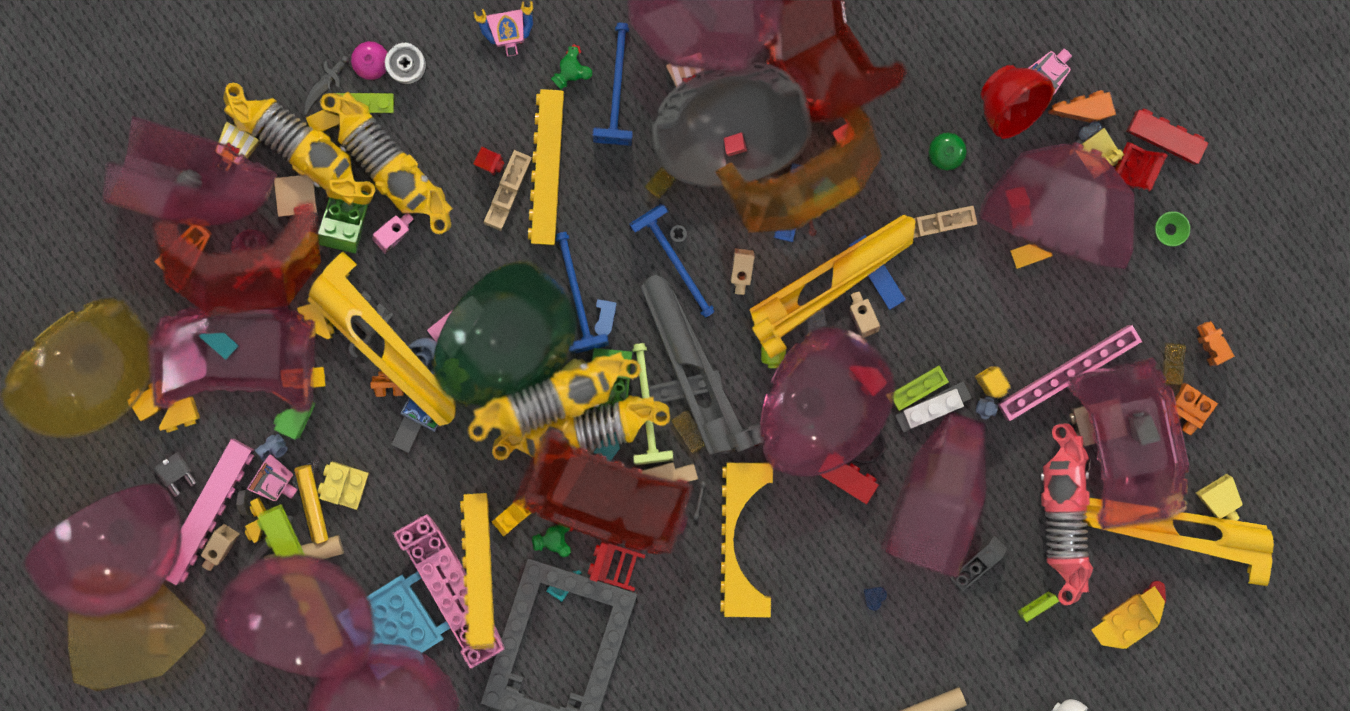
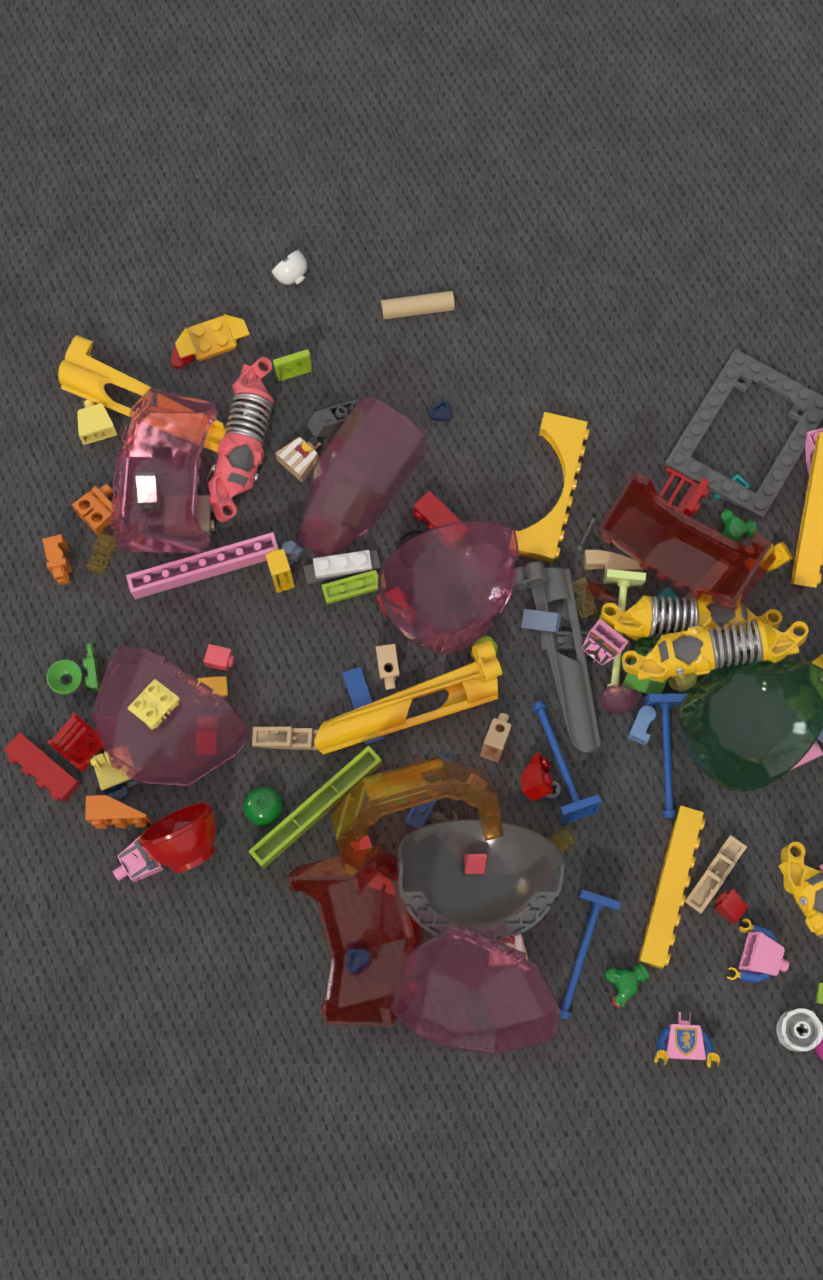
camera: 165 degrees left, 15 degrees down
none -> bright green hinge [83,643,101,693]
none -> light yellow hinge [127,679,180,730]
none -> coral brick [203,644,235,672]
none -> lime brick [248,746,382,869]
none -> torso [275,437,321,483]
none -> clear blue tile [346,949,371,974]
none -> red slope [520,752,553,801]
none -> sand blue tile [521,609,561,633]
none -> bright pink torso [582,619,629,665]
none -> clear red tile [586,581,617,604]
none -> clear pink hat [601,684,637,714]
none -> bright pink torso [727,919,789,983]

